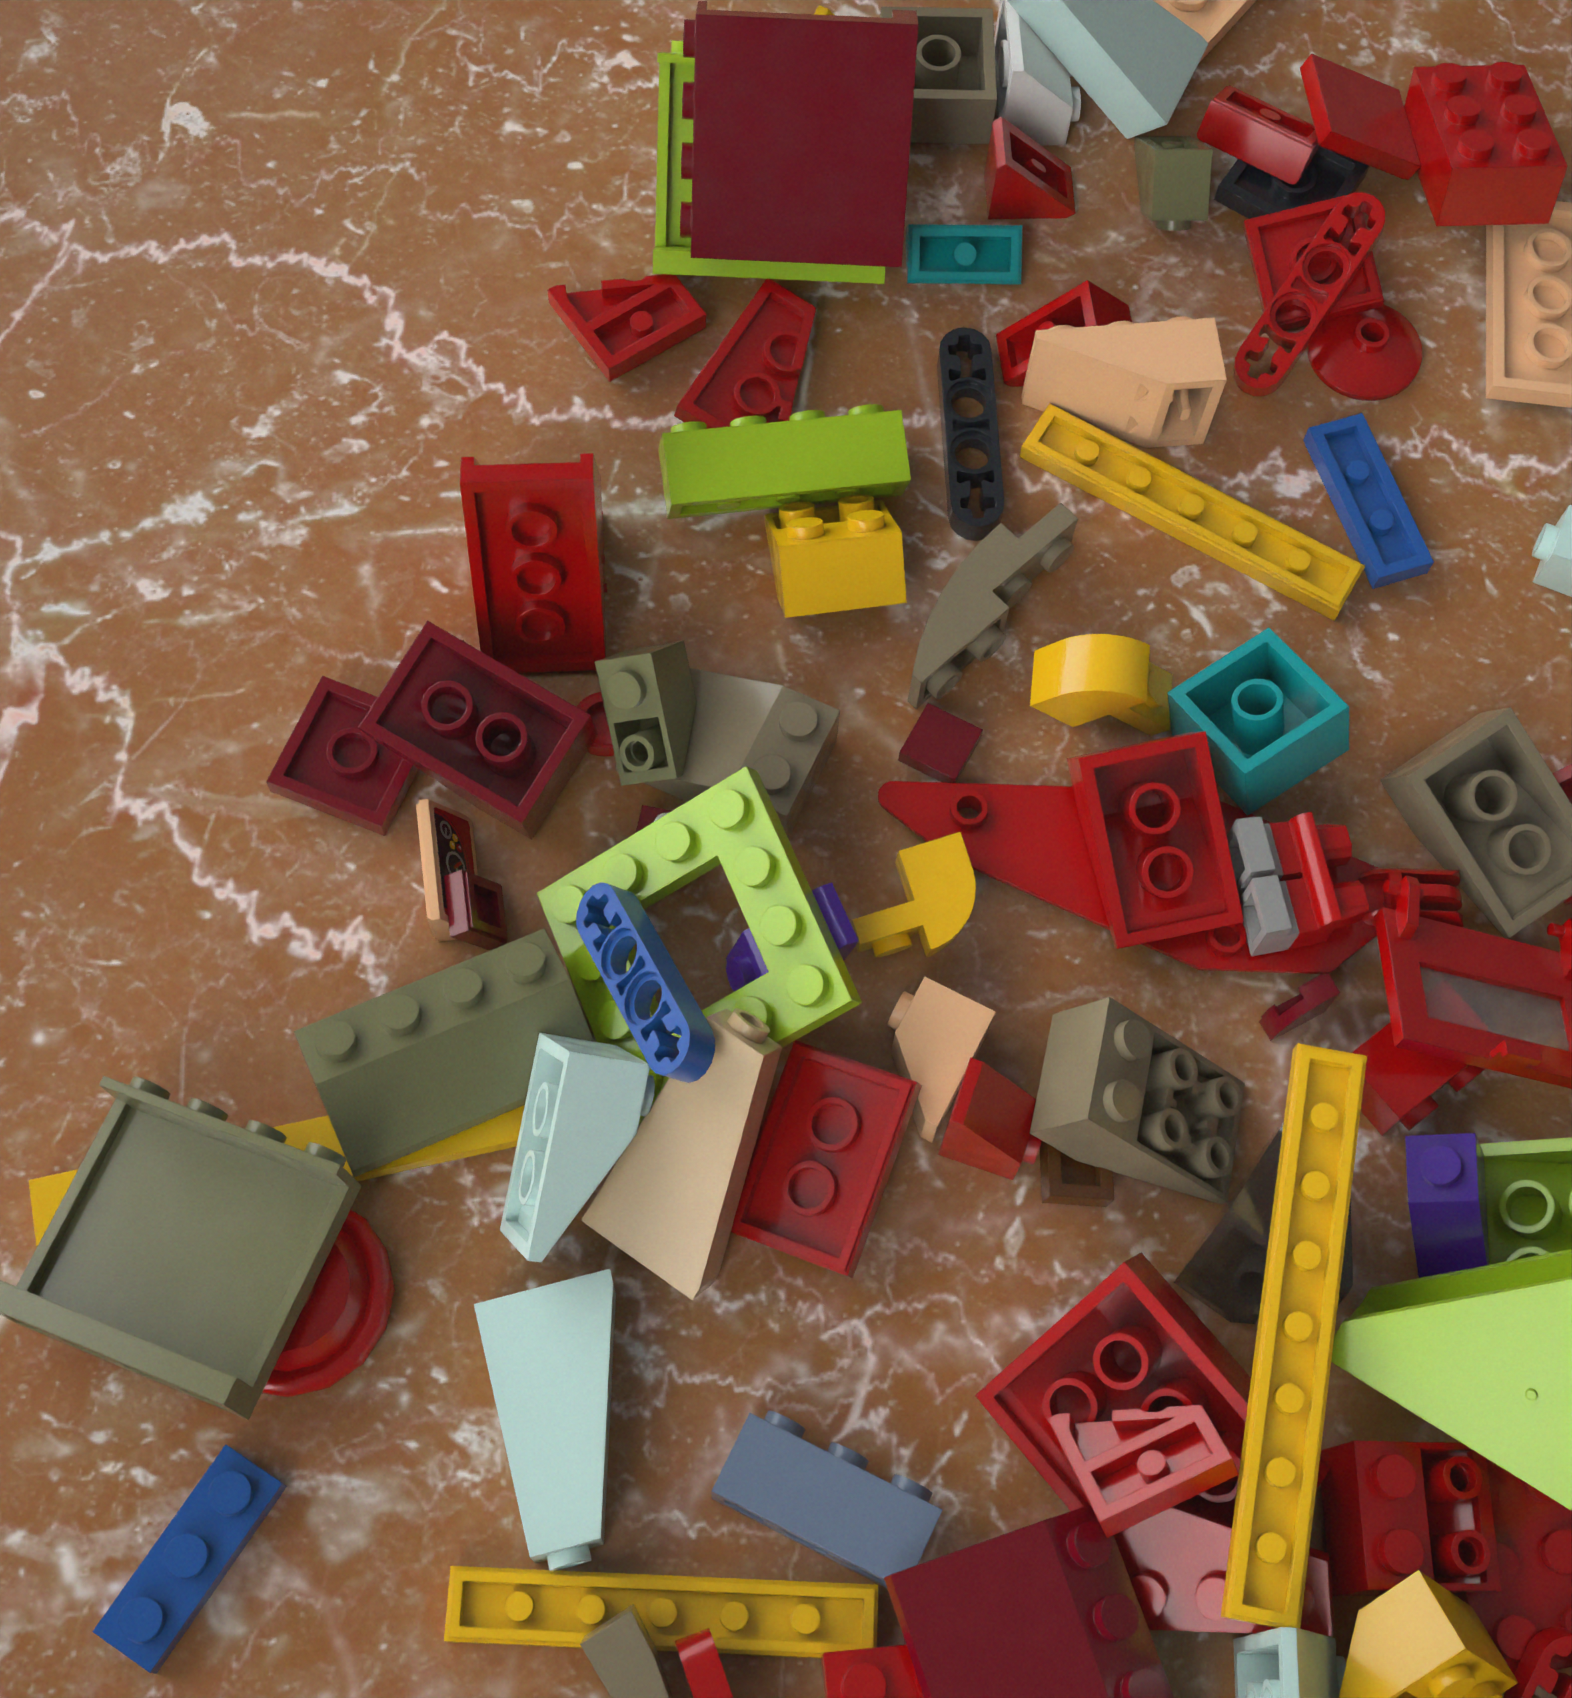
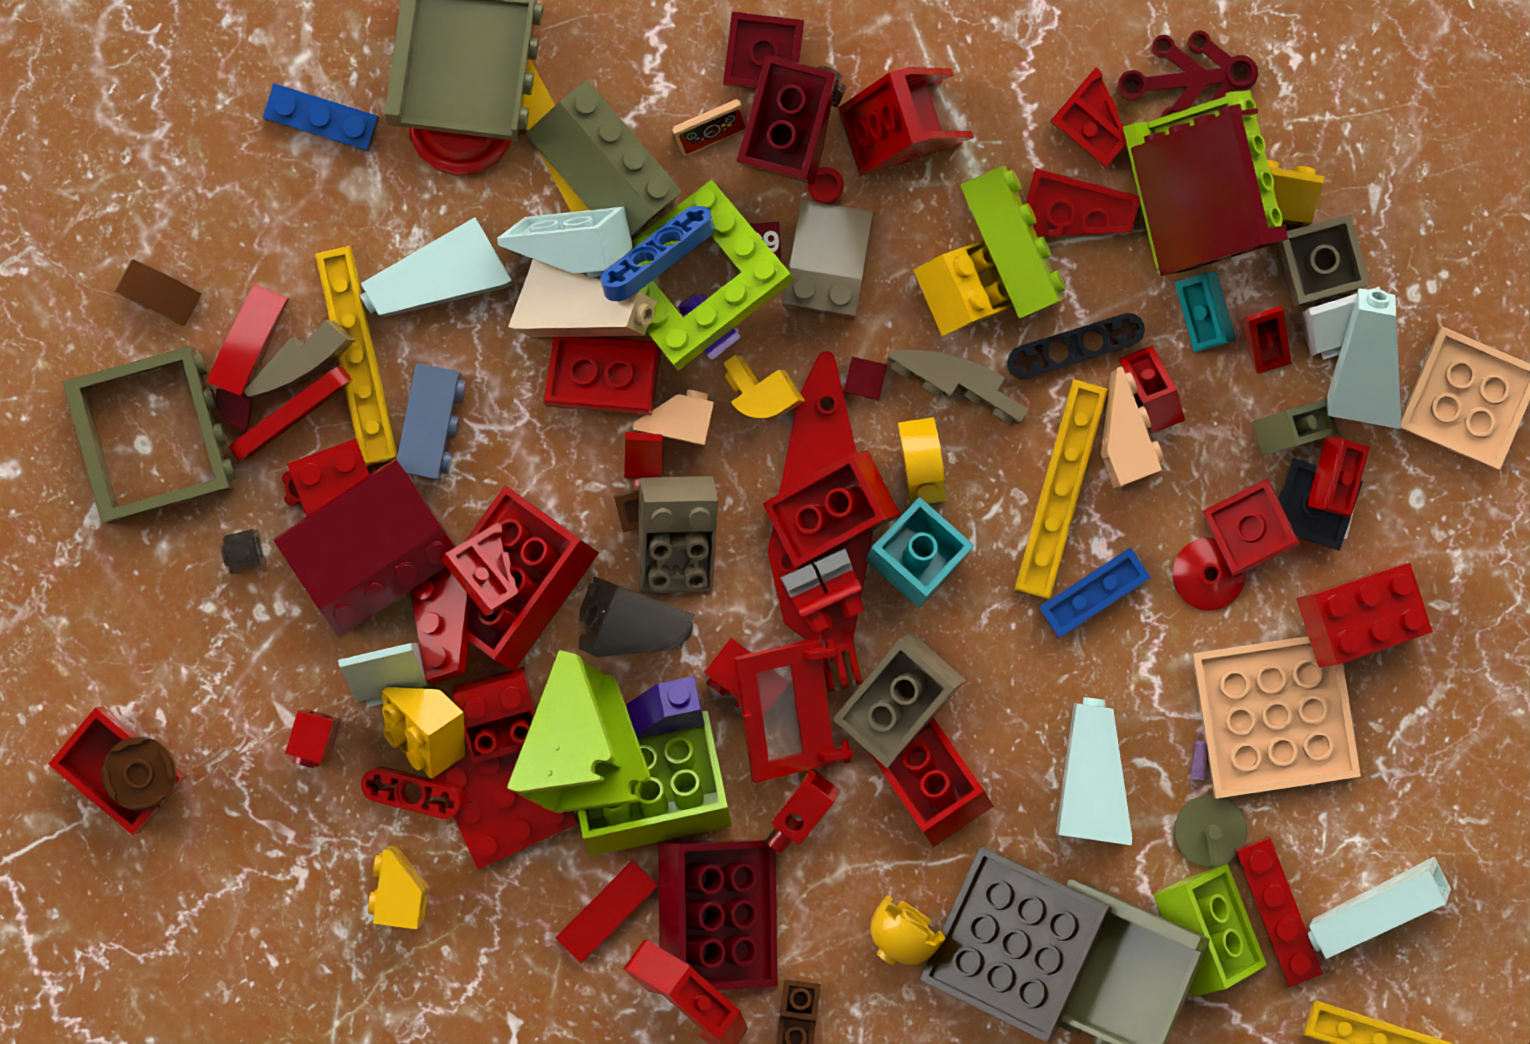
camera: 80 degrees right, 20 degrees up
dark red tile [444,869,508,951] -> none
olive slope [595,641,697,786] -> none
yellow tile [1221,1043,1367,1629] -> none
red beam [1234,192,1385,396] -> none
dark red tile [1259,973,1341,1041] -> none
red tile [1300,54,1421,180] -> none
none -> dark red plant [1117,30,1258,118]

